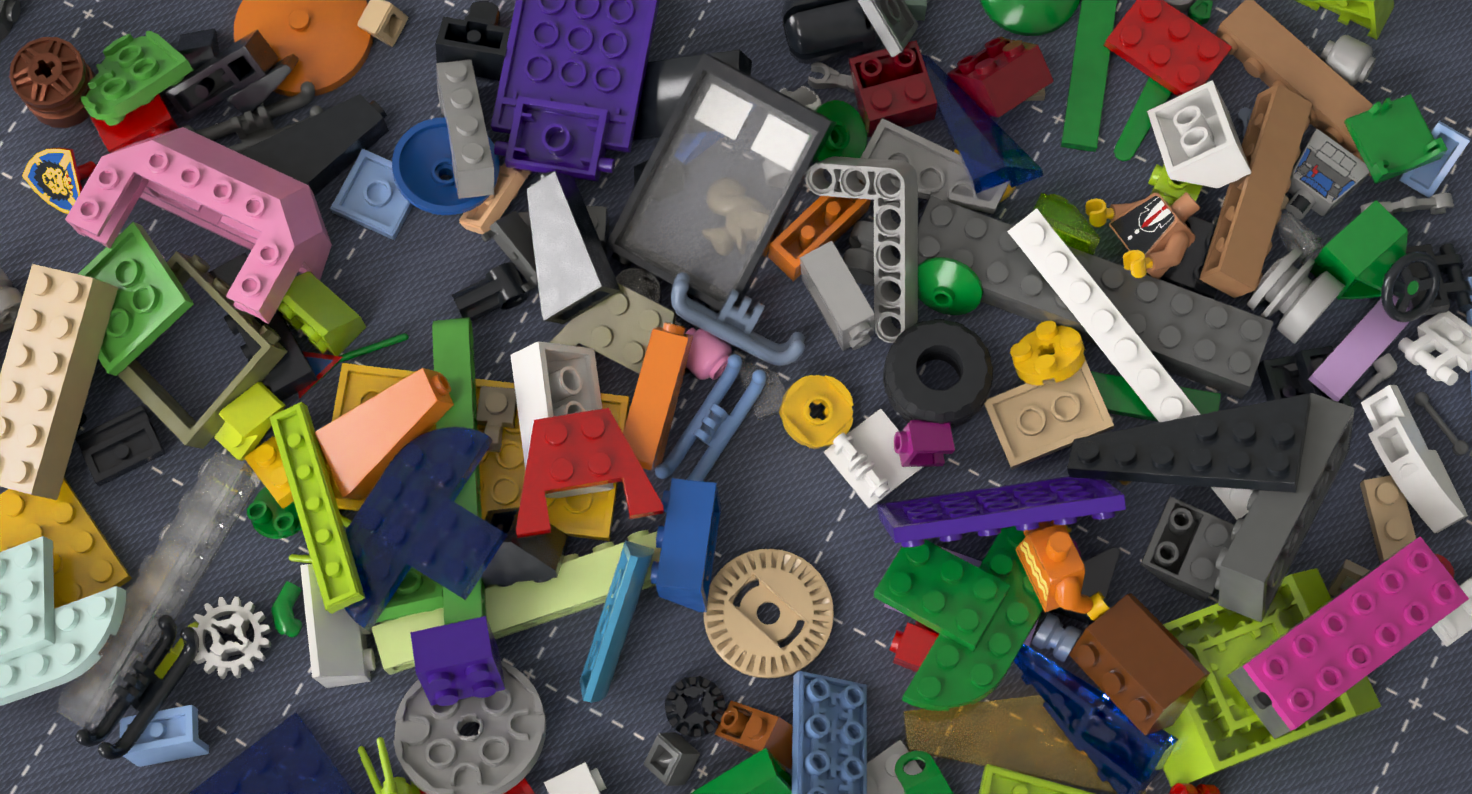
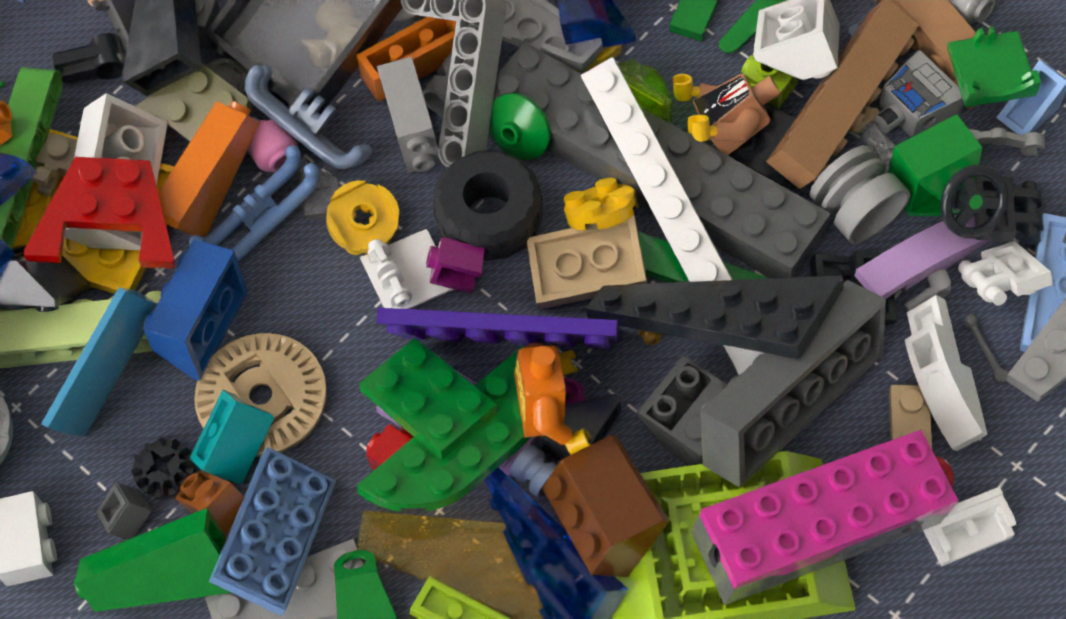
camera: 15 degrees right, 10 degrees down
none -> teal panel [190,390,274,484]

